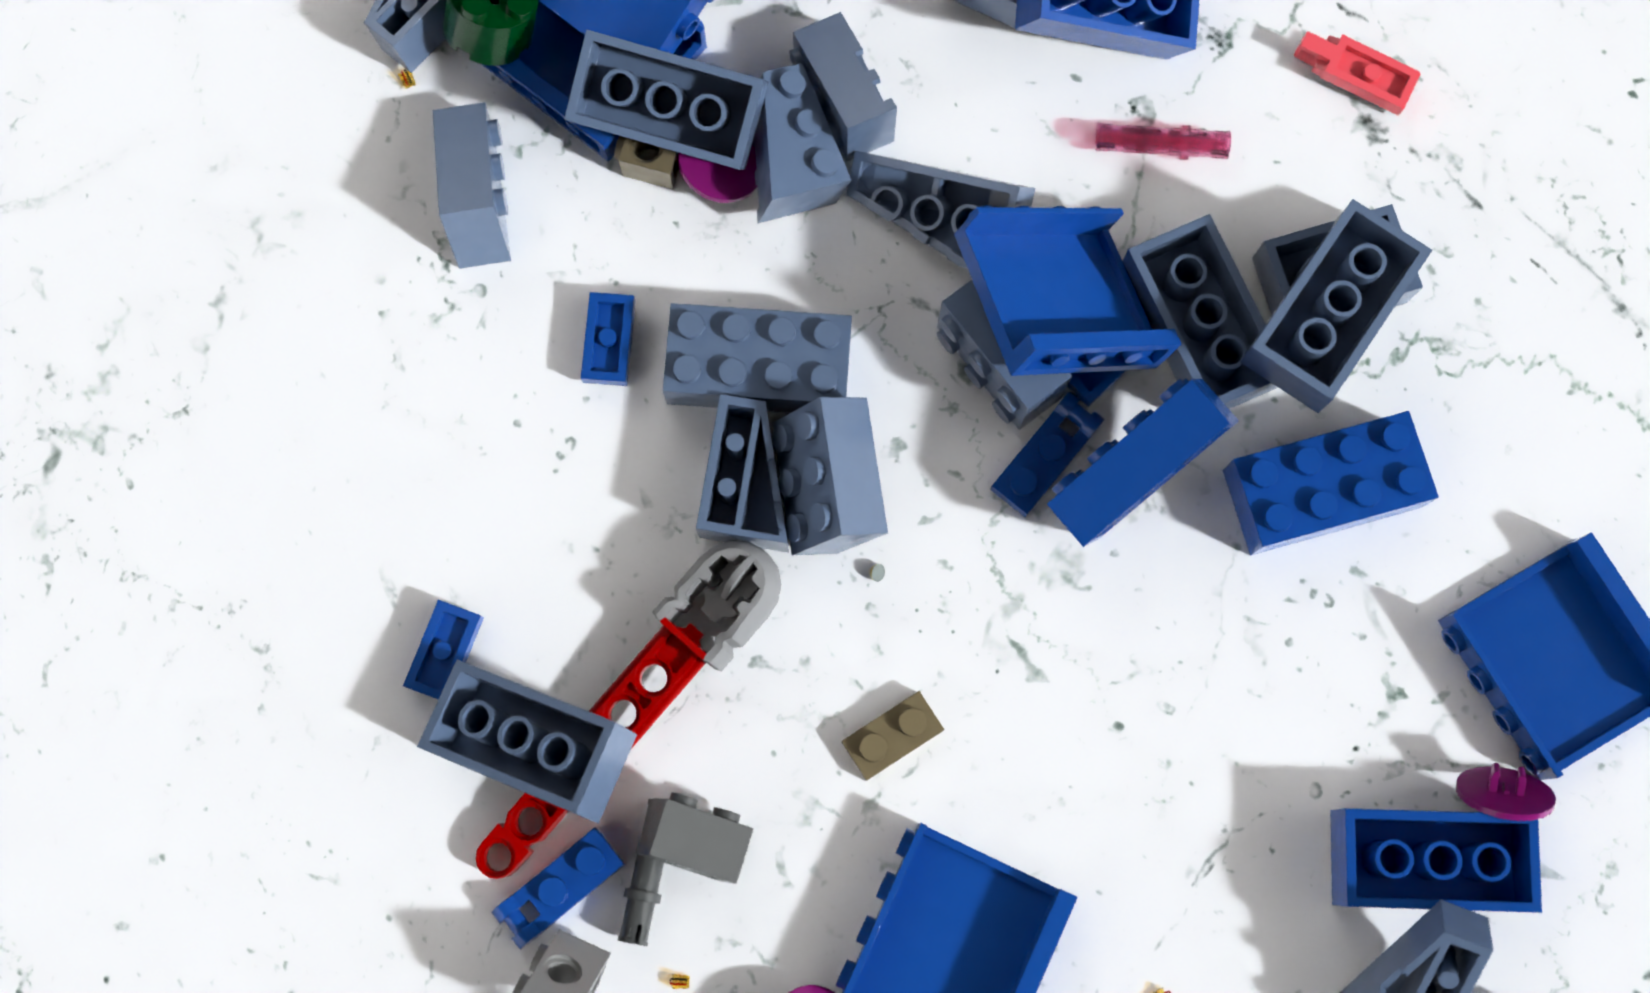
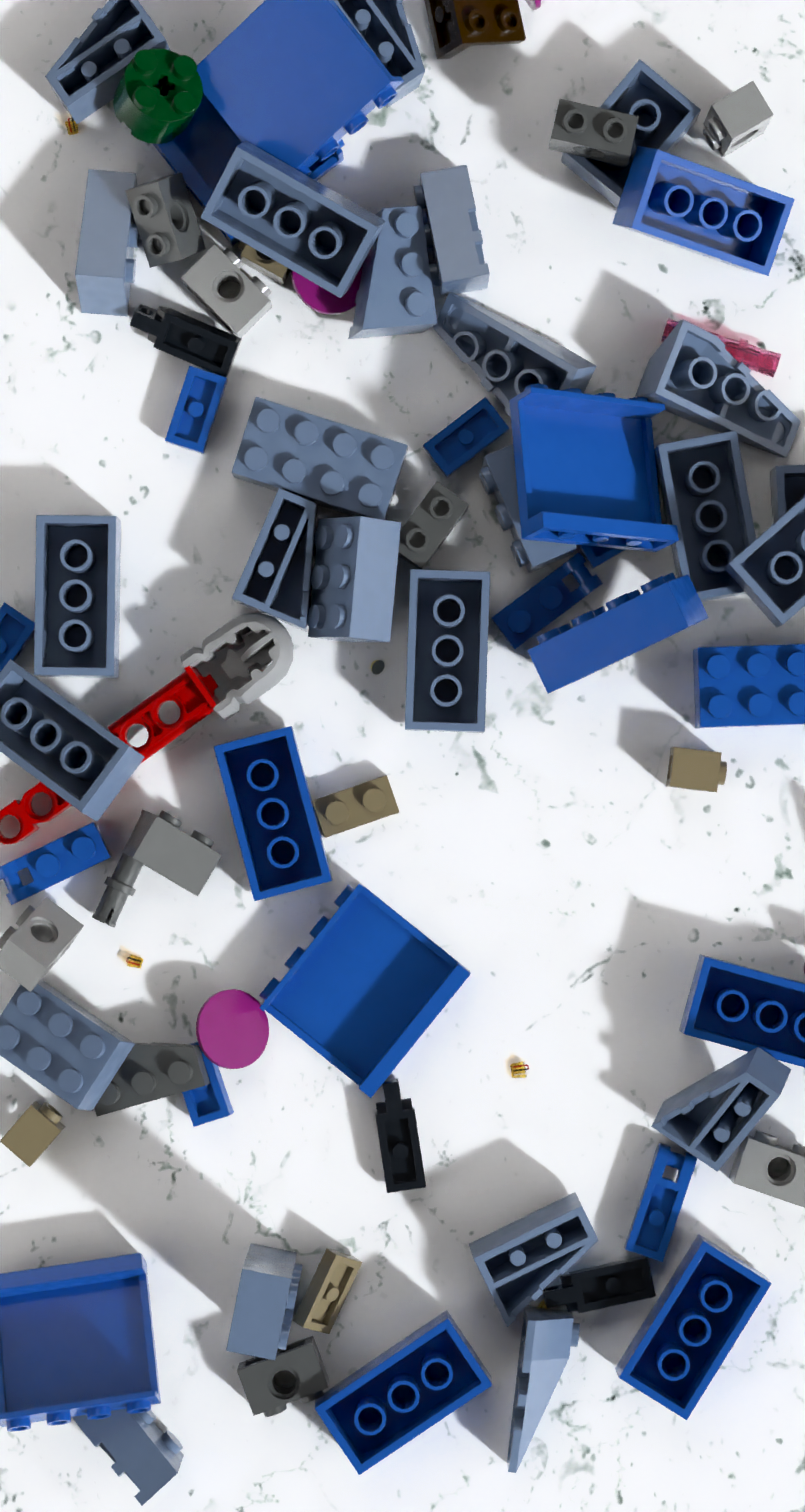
camera: 10 degrees right, 10 degrees up
none -> sand blue brick [34,515,121,678]
none -> dark grey brick [125,172,206,268]
none -> black hinge [130,304,242,377]
none -> light grey brick [181,244,272,338]
none -> blue brick [214,726,333,901]
none -> dark grey brick [398,481,469,569]
none -> sand blue brick [405,569,490,733]
none -> blue plate [423,397,510,478]
none -> sand blue wedge [635,319,801,458]
none -> dark tan brick [666,747,727,792]

